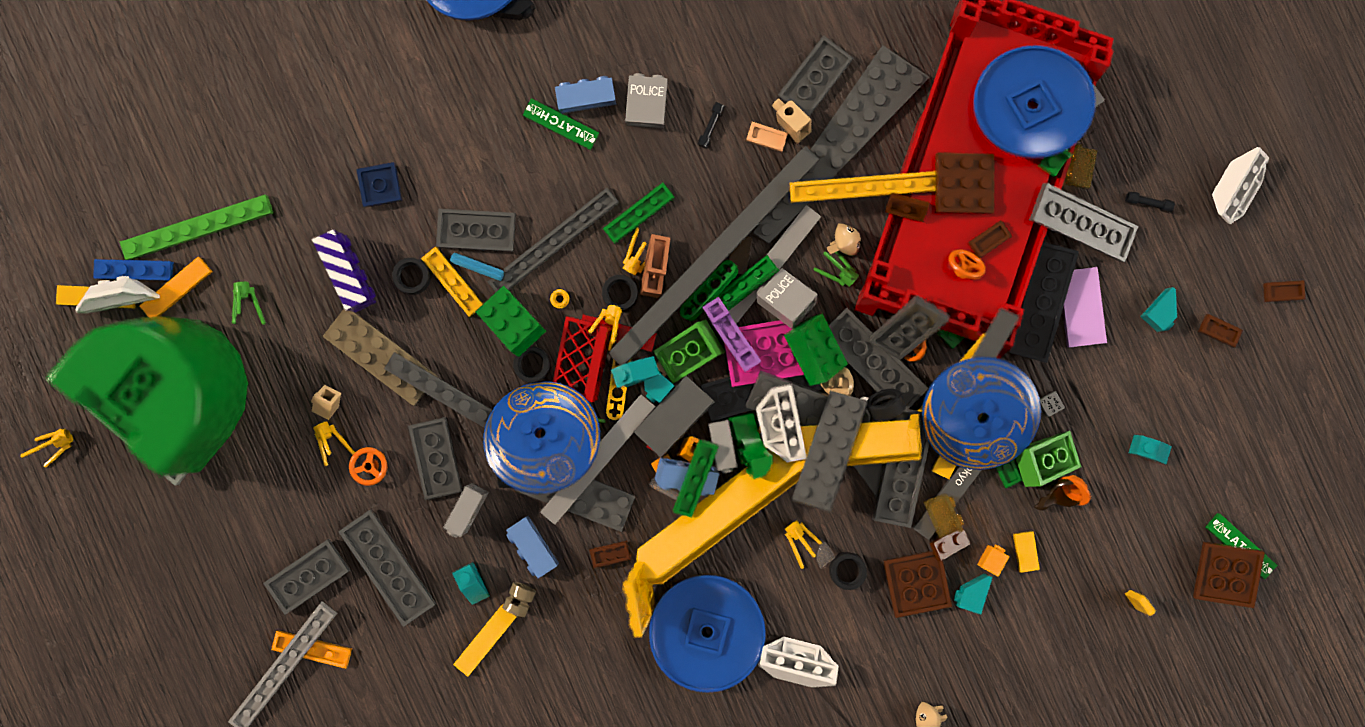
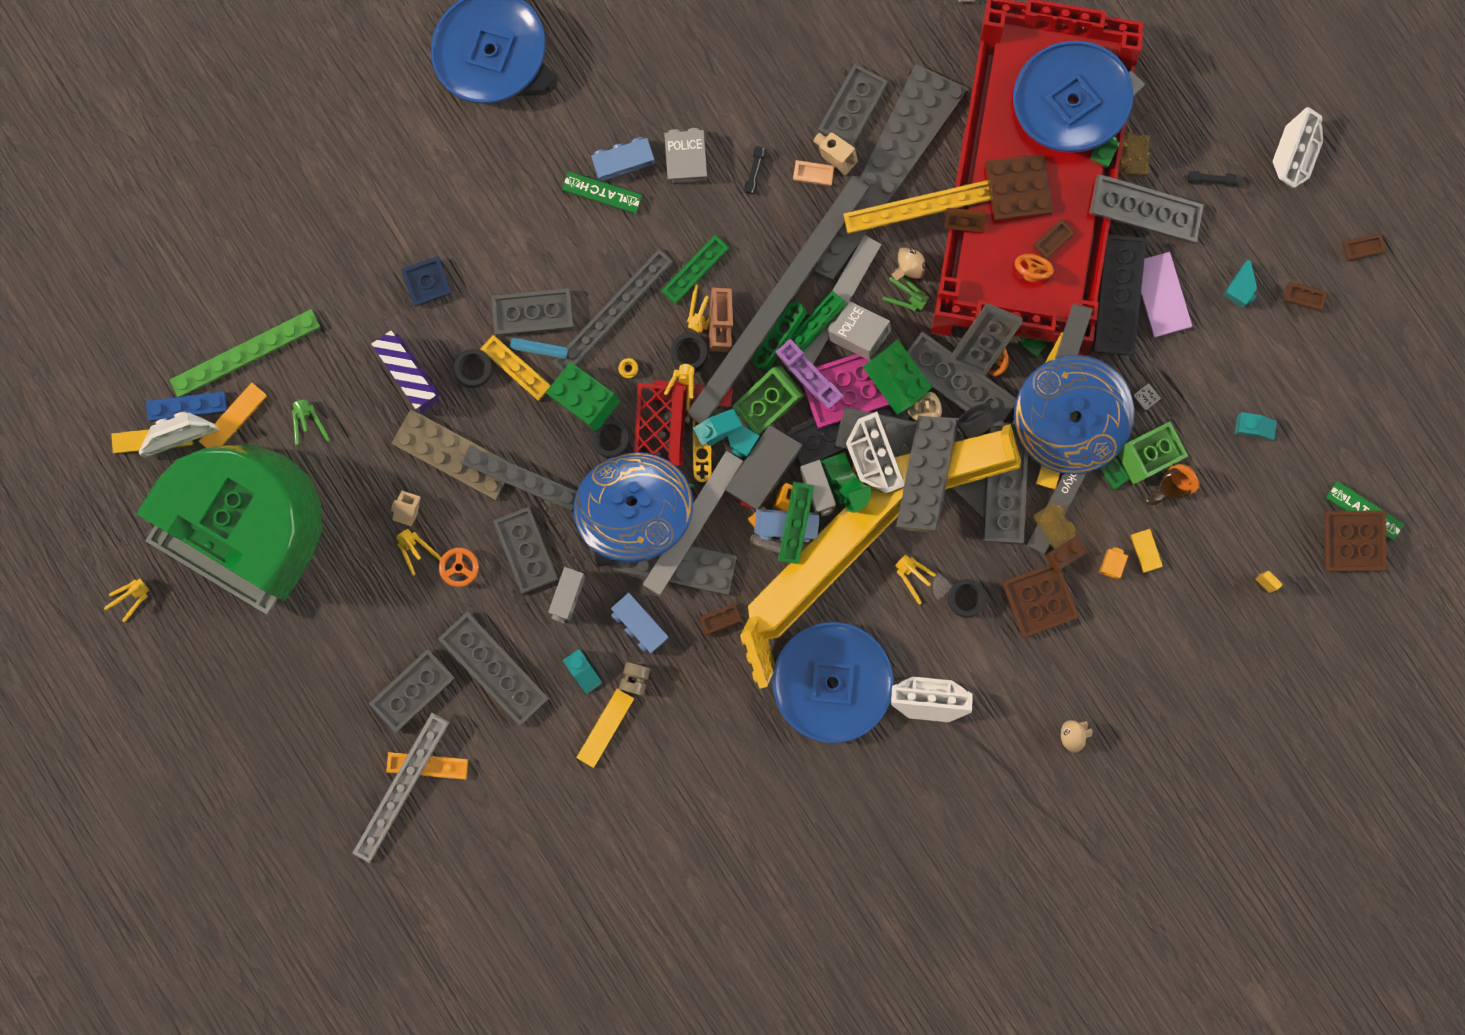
camera: 10 degrees left, 5 degrees down
teal slope [954,573,993,614] -> none

